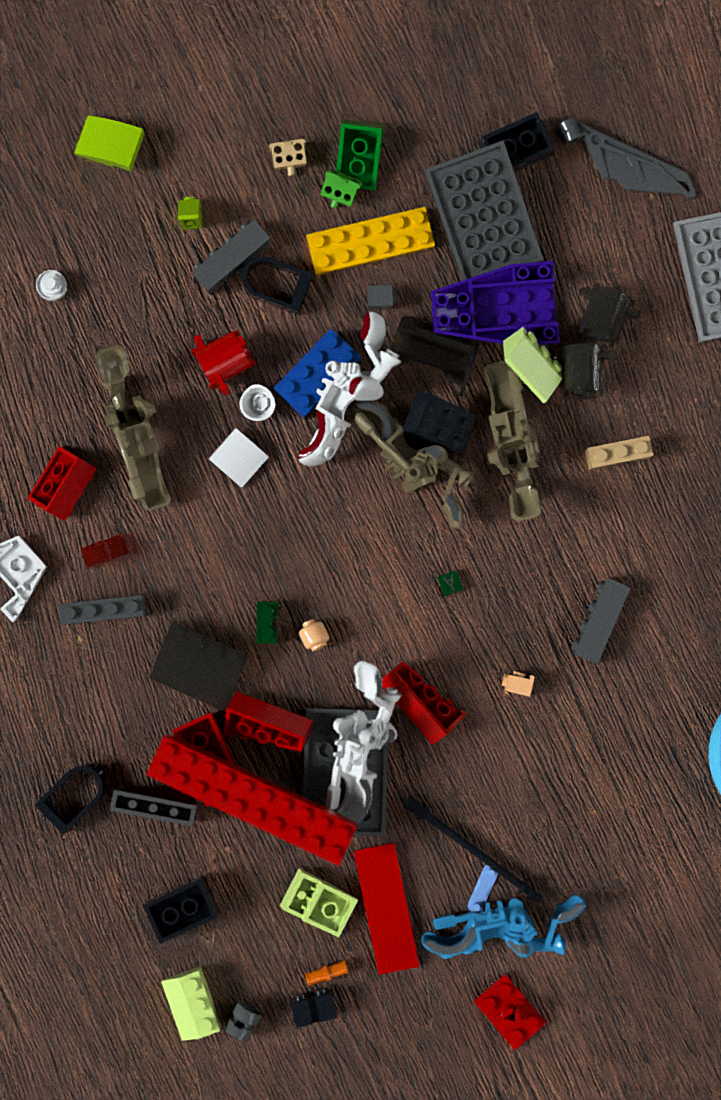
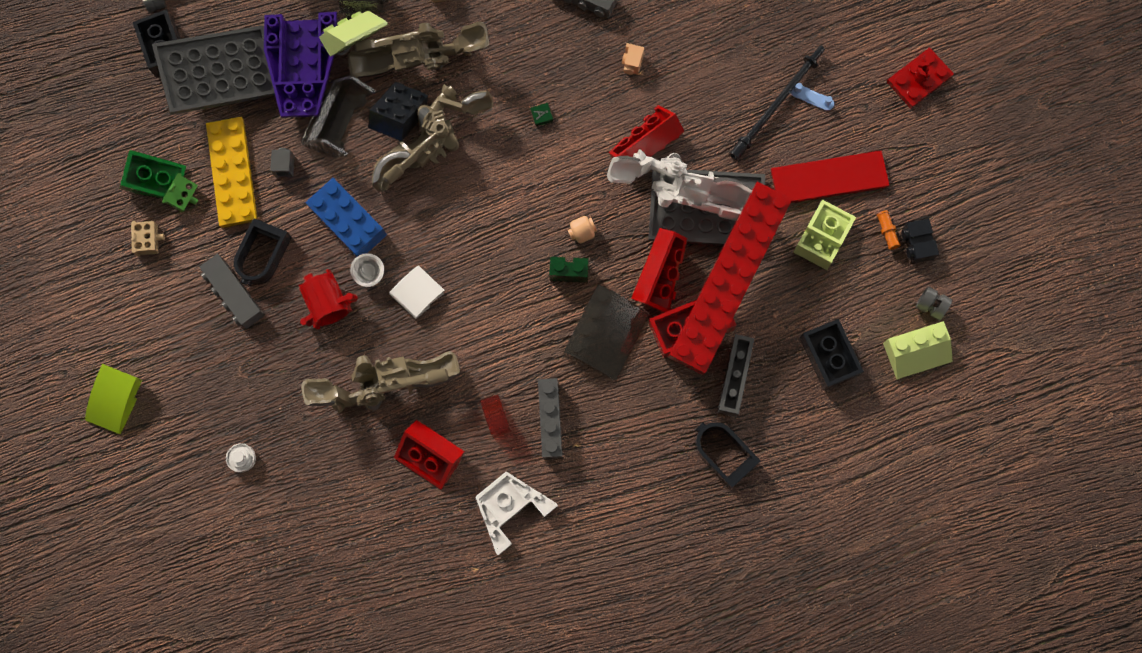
camera: 80 degrees left, 10 degrees down
lime slope [178,197,203,230] -> none
white piece [298,312,402,467] -> none
dark azure piece [421,894,586,959] -> none

